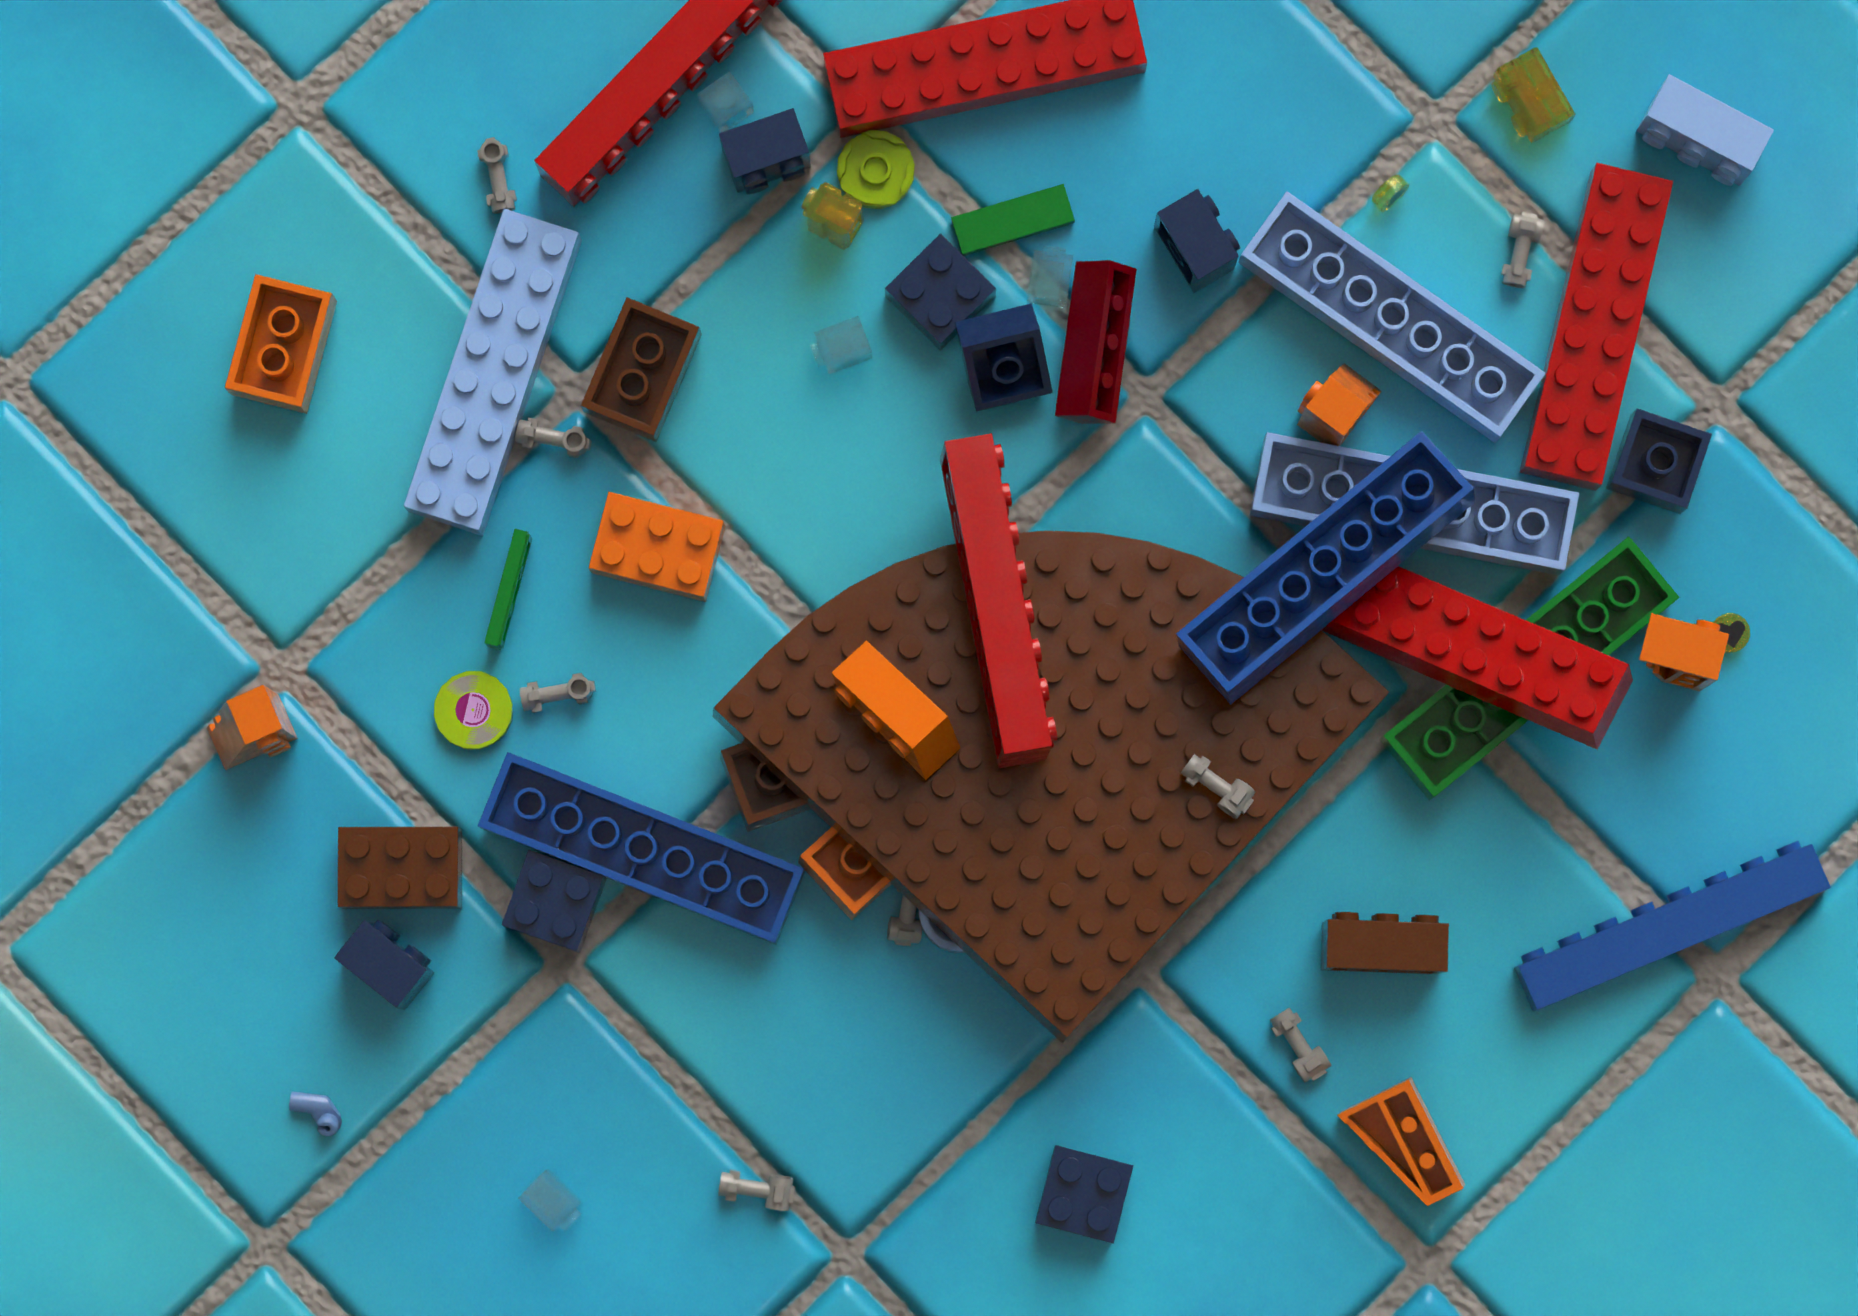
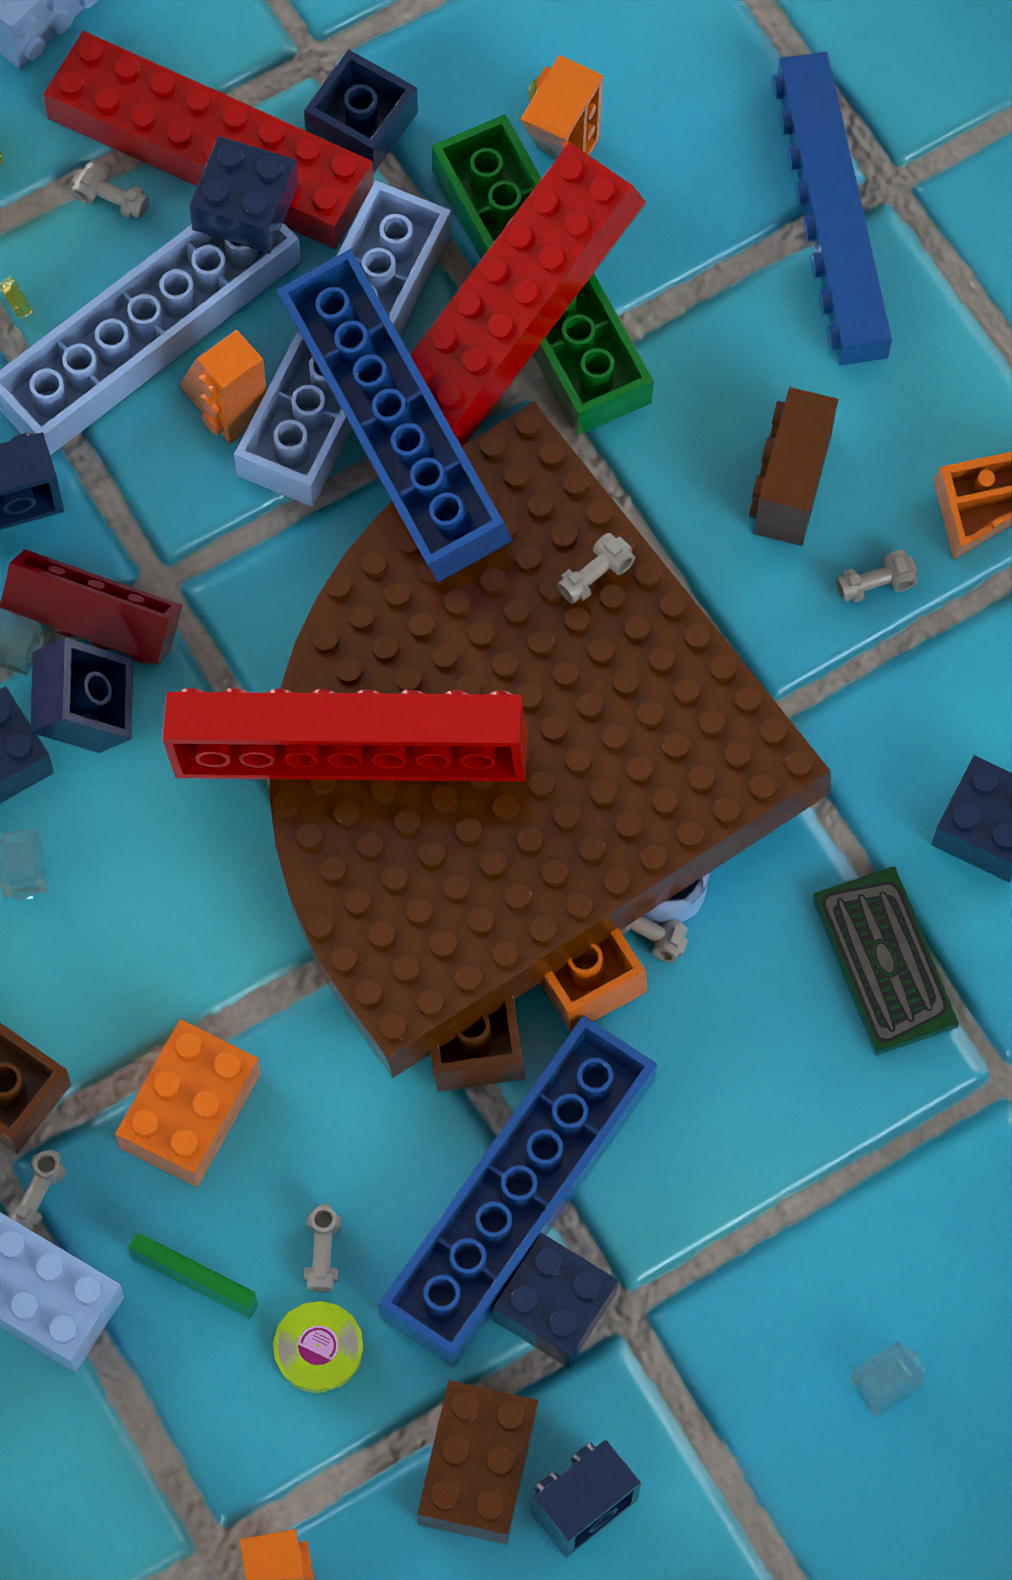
camera: 80 degrees left, 15 degrees down
light grey bar [718,1169,795,1211] -> none
orange wedge [831,640,960,780] -> none
none -> dark blue brick [189,136,299,254]
none -> tile [812,866,959,1055]

